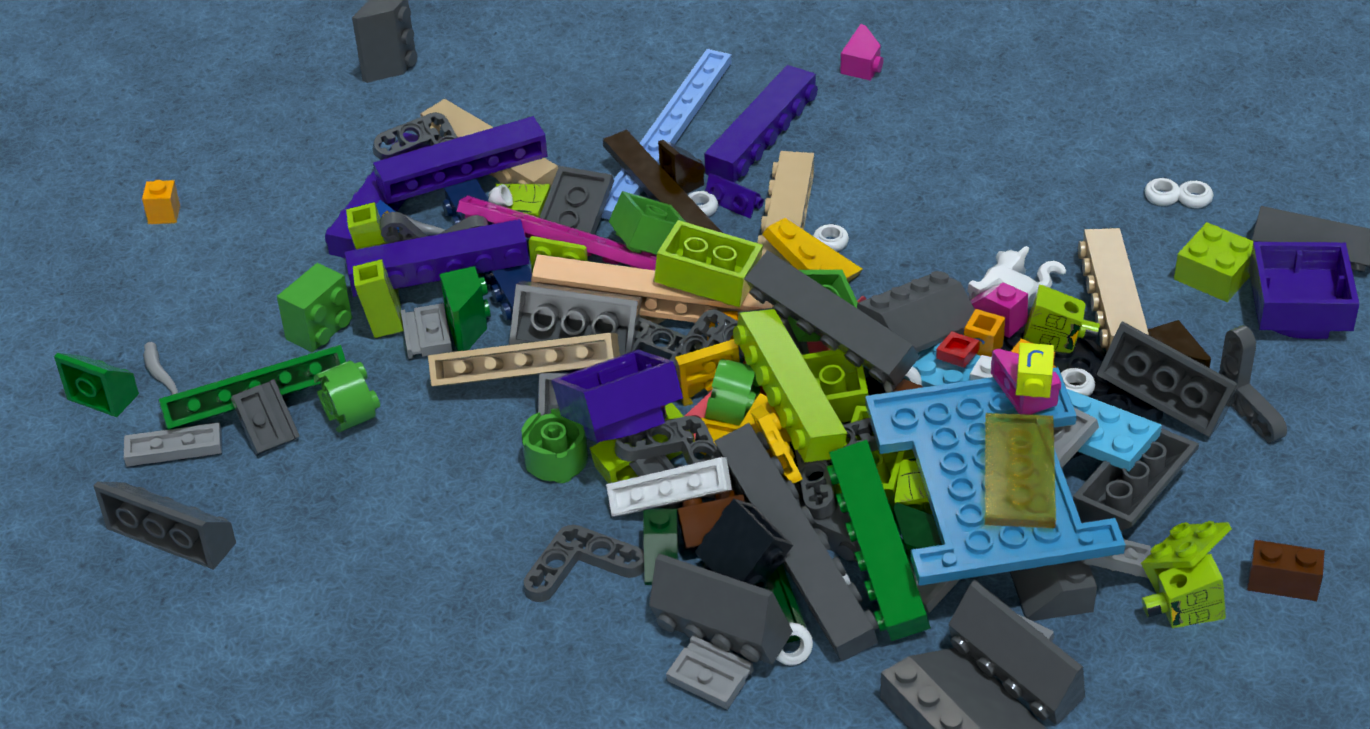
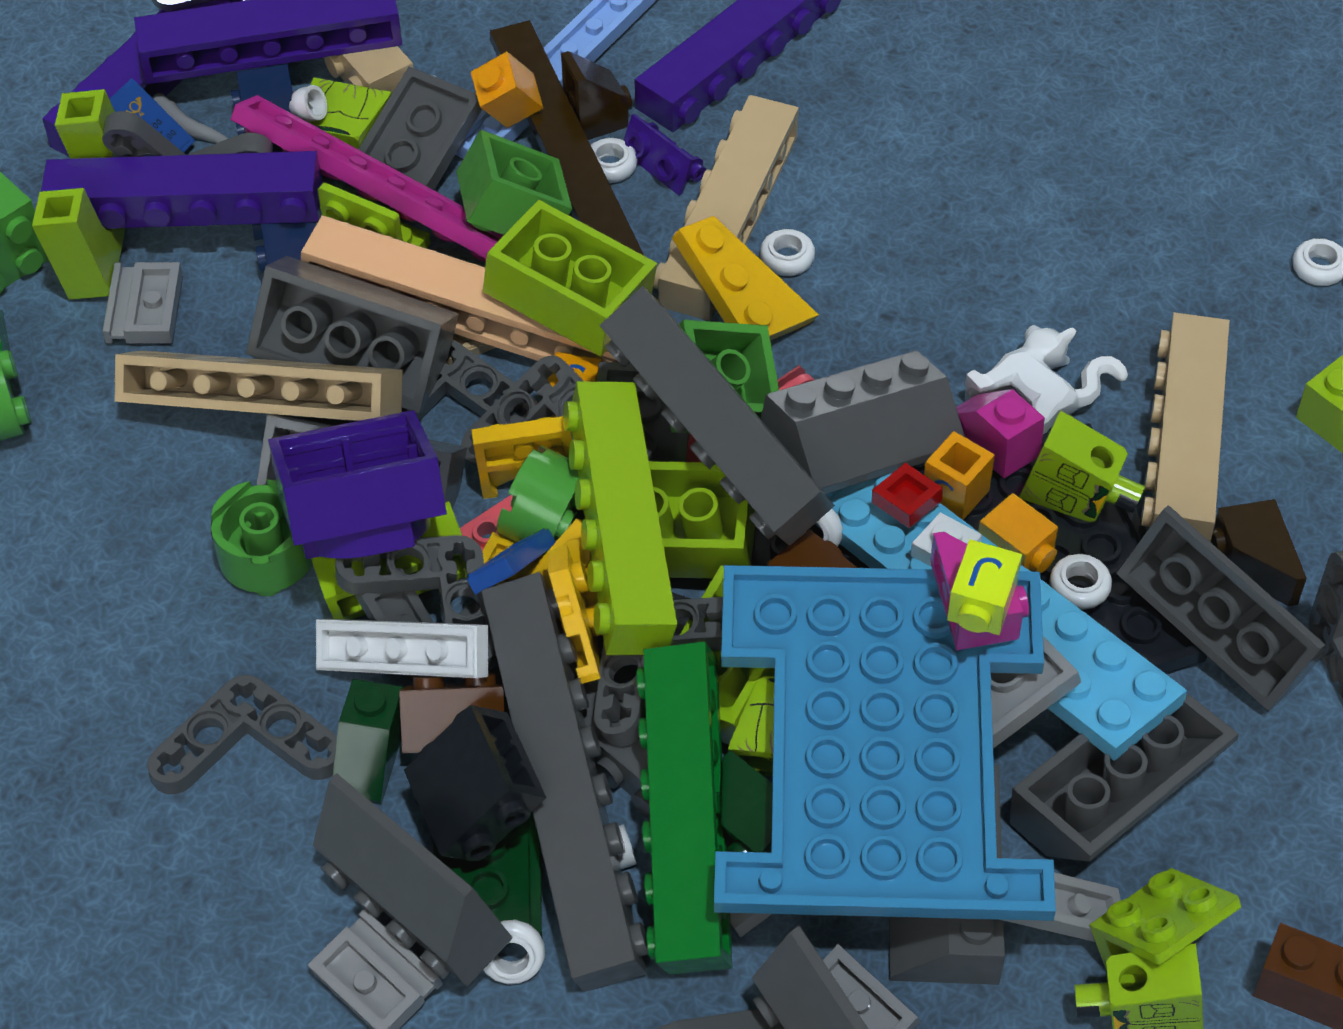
camera: 10 degrees right, 10 degrees up
green slope [439,266,491,352] -> none
clear yellow tile [985,413,1056,528] -> none
none -> blue tile [466,528,556,594]
none -> light orange brick [471,51,543,128]

